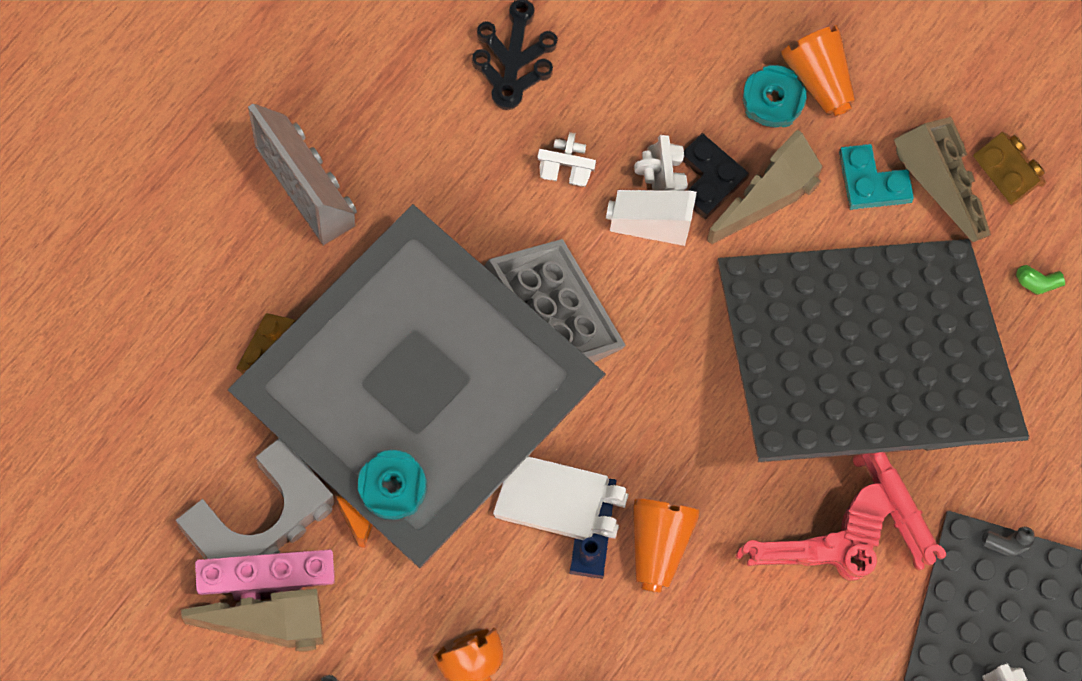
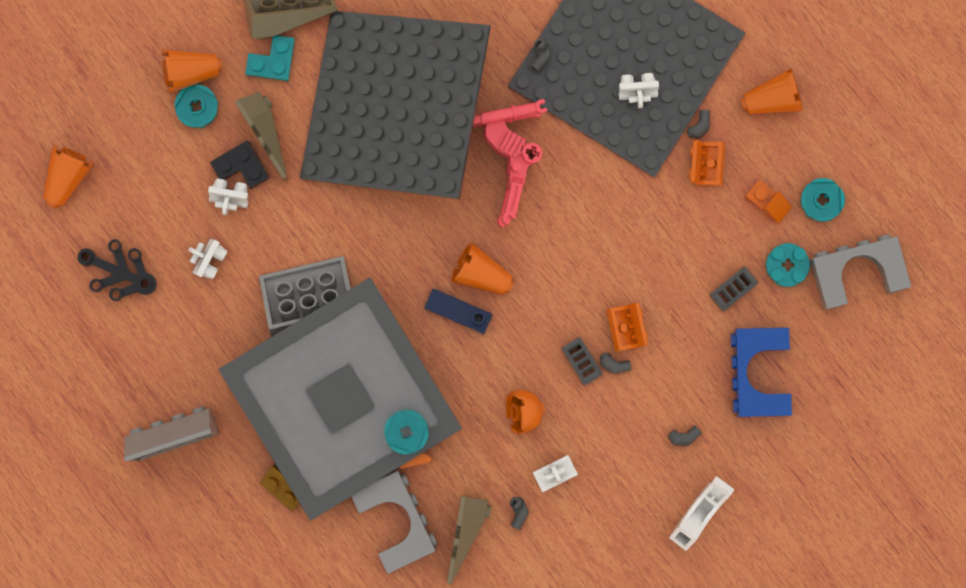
camera: 70 degrees left, 15 degrees up
bright pink bracket [195,550,335,601] -> none
white tile [493,457,629,540] -> none
white slope [606,190,696,246] -> none

